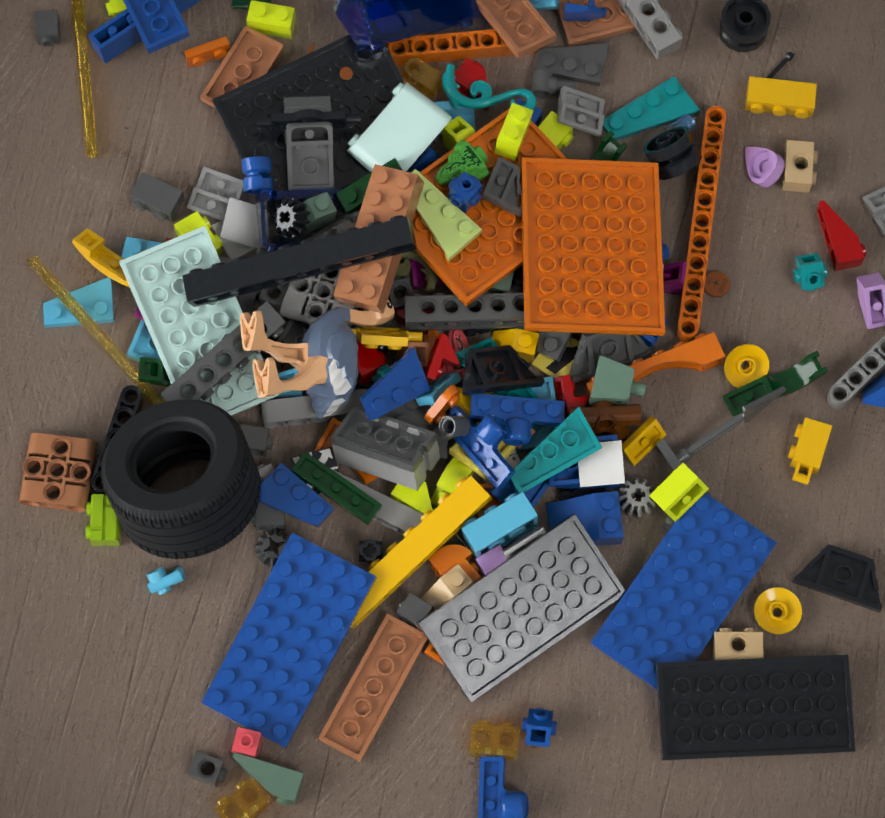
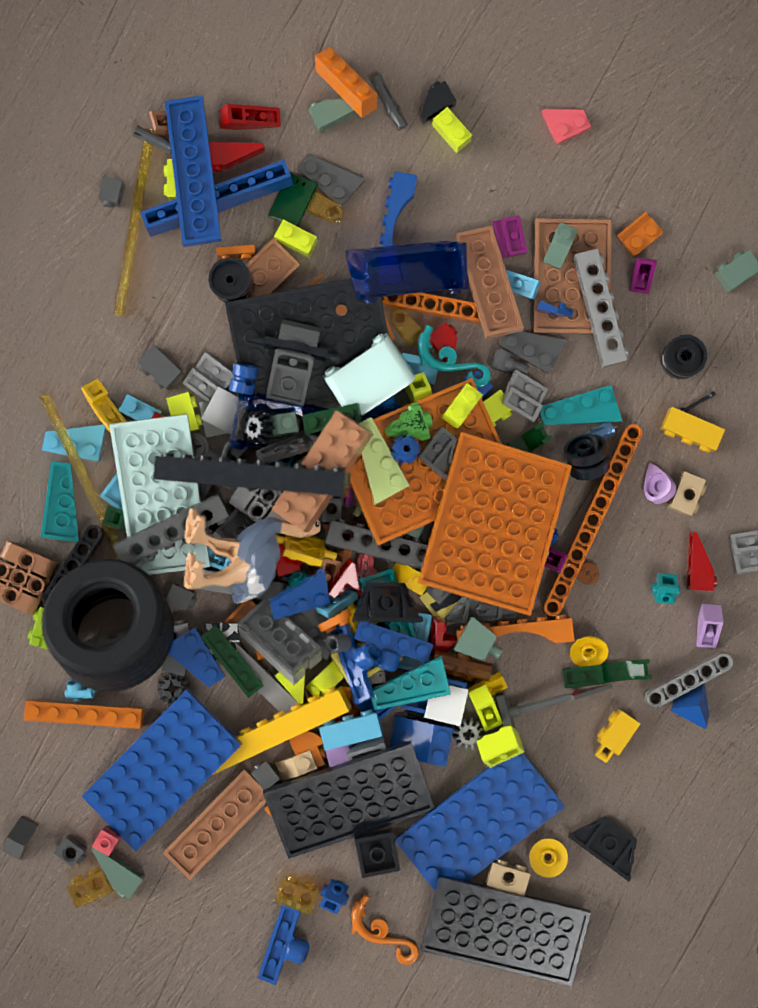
camera: 15 degrees right, 15 degrees up
black piece [359,540,383,562] -> none
none -> dark grey slope [3,816,38,860]
none -> orange arch [24,699,145,729]
none -> teal wing [40,461,79,542]
none -> black wheel [208,257,254,303]
none -> orange plant [351,893,419,965]
none -> black brick [355,828,400,878]
none -> neon yellow brick [468,685,503,732]

